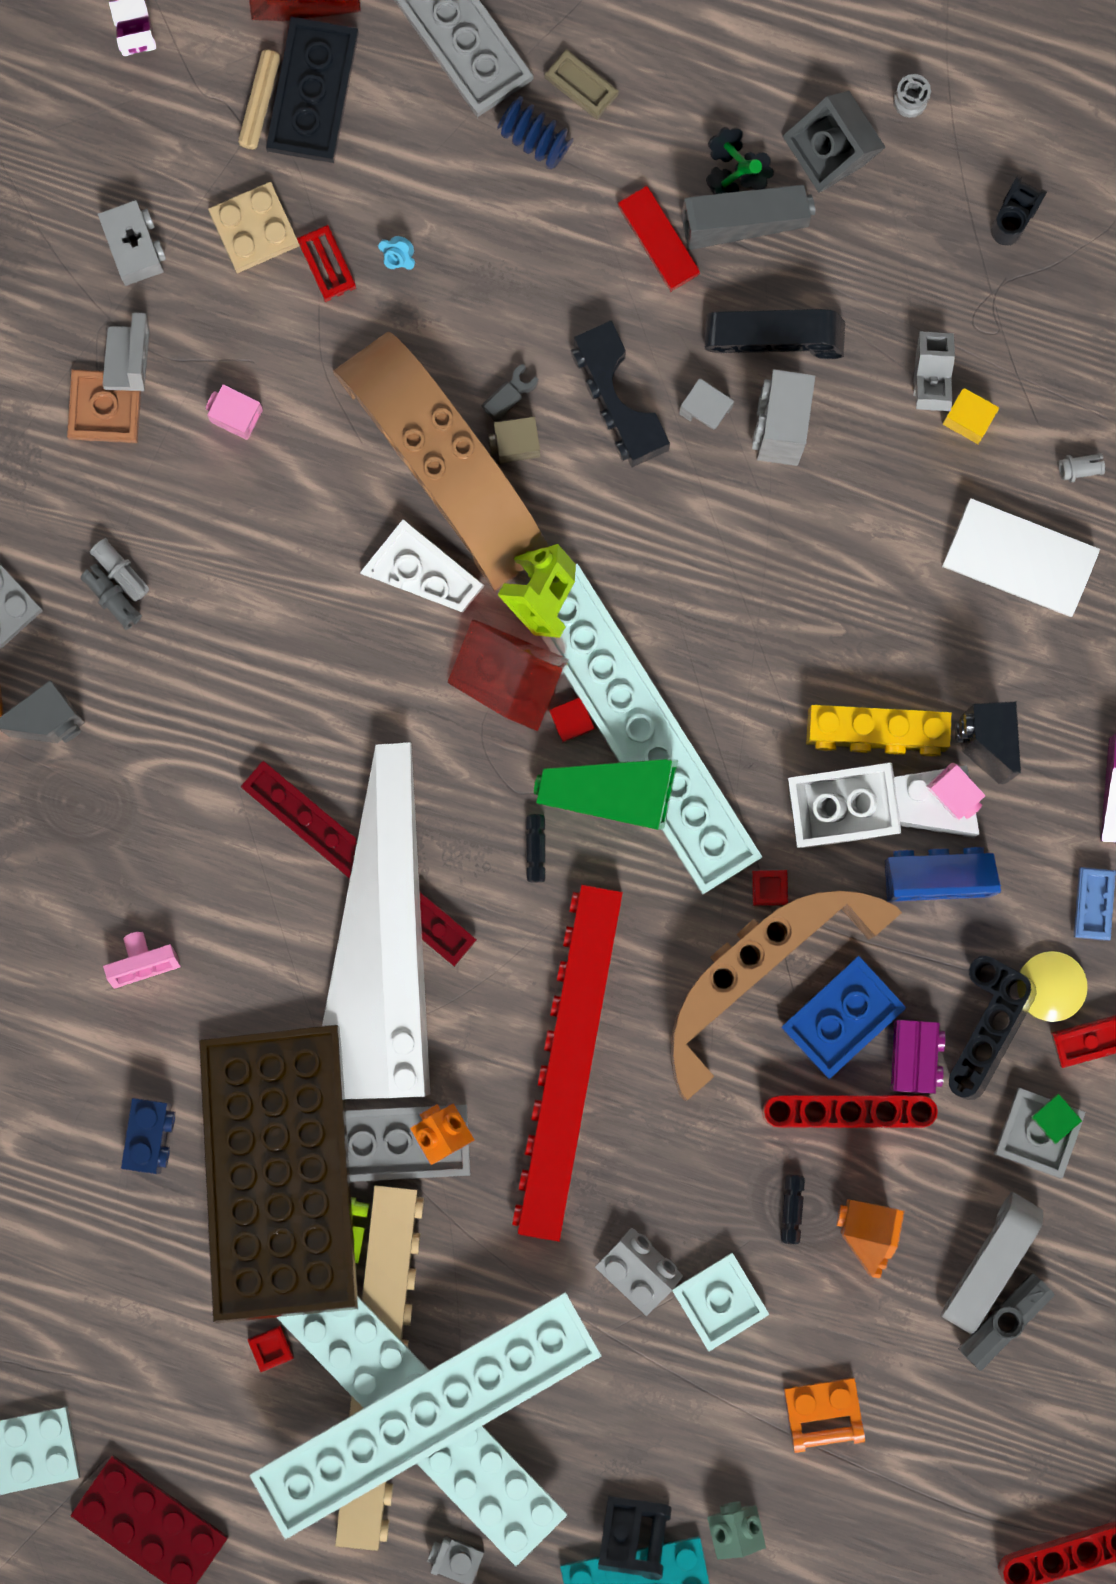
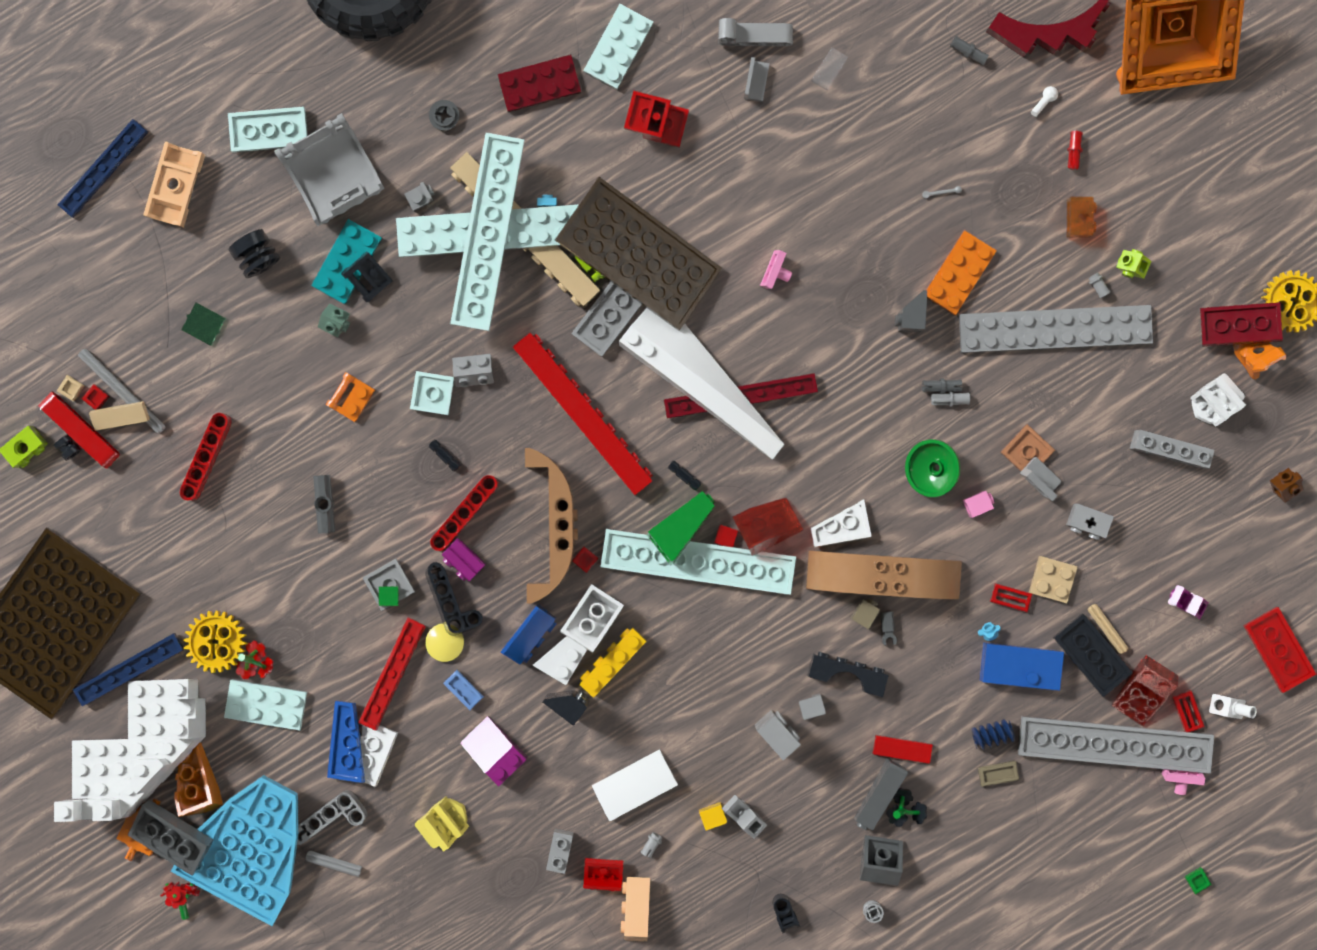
camera: 135 degrees right, 5 degrees up
dark blue brick [121,1098,176,1174] -> none
red tile [248,1325,294,1373] -> none
orange brick [410,1103,475,1165] -> none
lime tile [498,544,576,638] -> none
black beam [705,309,845,359] -> none
blue plate [781,956,907,1079] -> none
orange wedge [836,1199,904,1278] -> none
bright pink brick [926,763,985,820] -> none
light grey beam [941,1192,1043,1335] -> none
none -> medium azure plate [537,195,557,207]
none -> red bracket [624,90,689,148]
none -> green dish [905,439,960,497]
none -> blue brick [979,642,1064,691]

